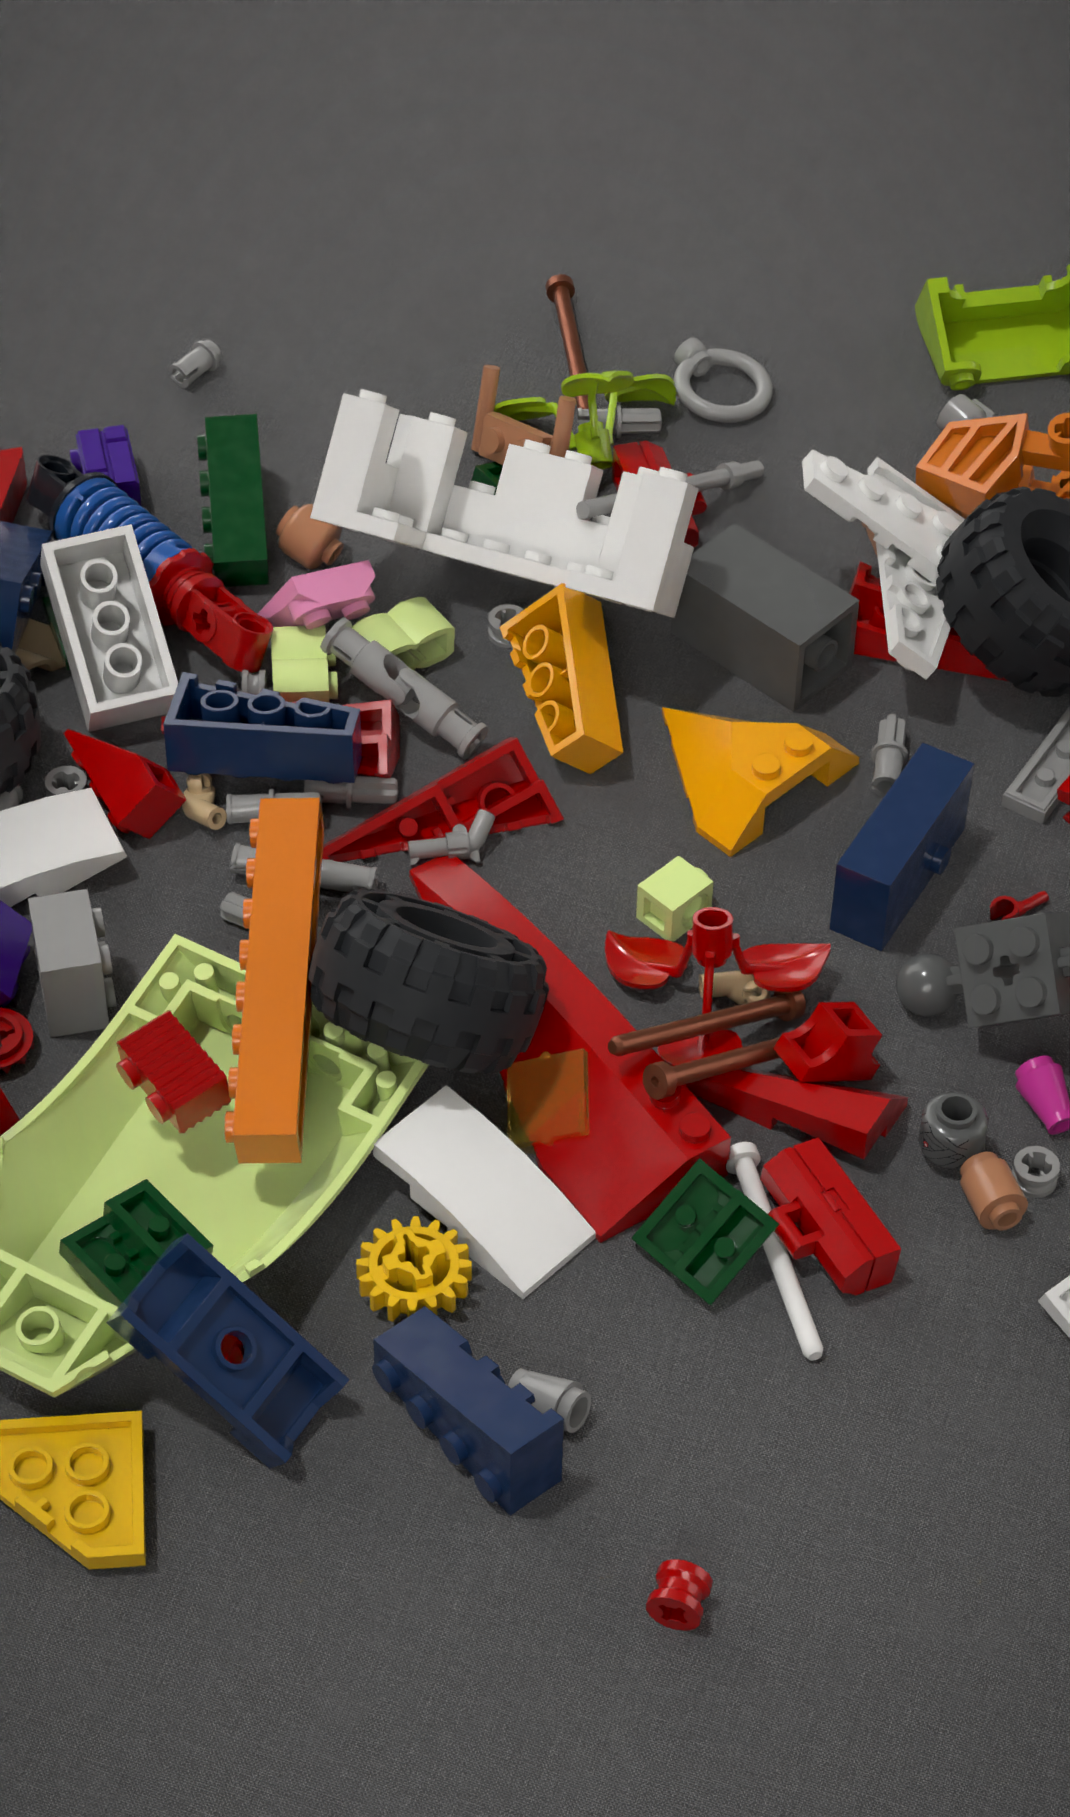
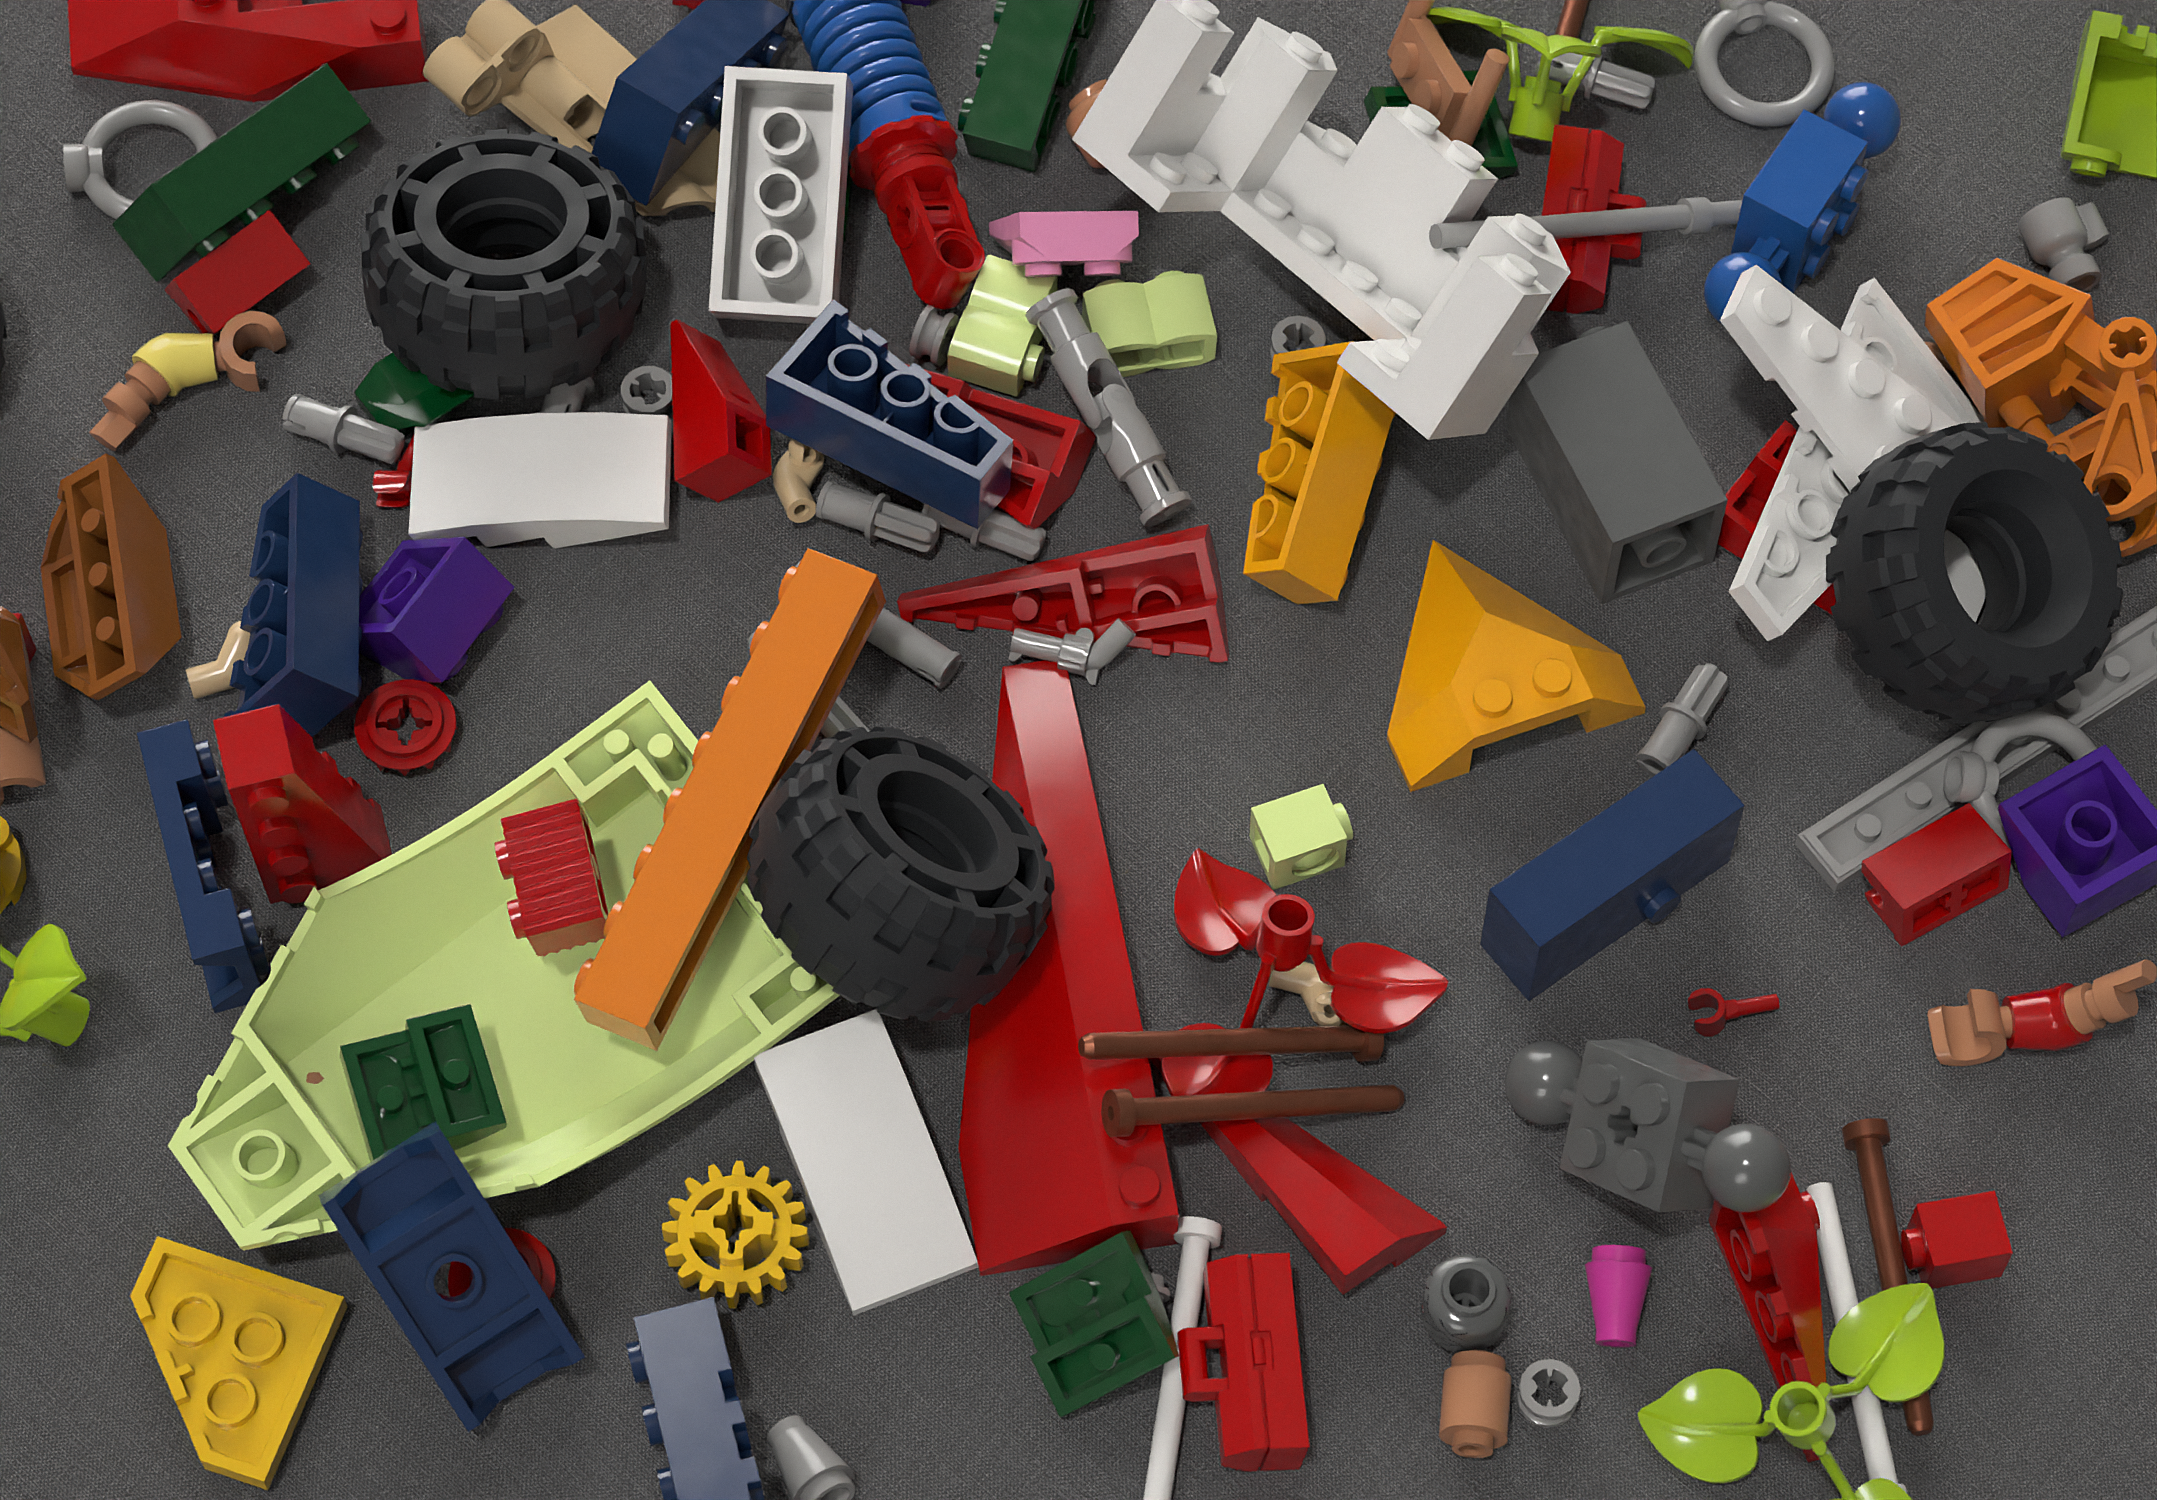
camera: 25 degrees right, 15 degrees up
light grey brick [28,889,117,1038] -> none
clear yellow piece [507,1048,589,1148] -> none
red brick [773,1002,883,1083] -> none
none -> blue brick [1704,82,1901,326]

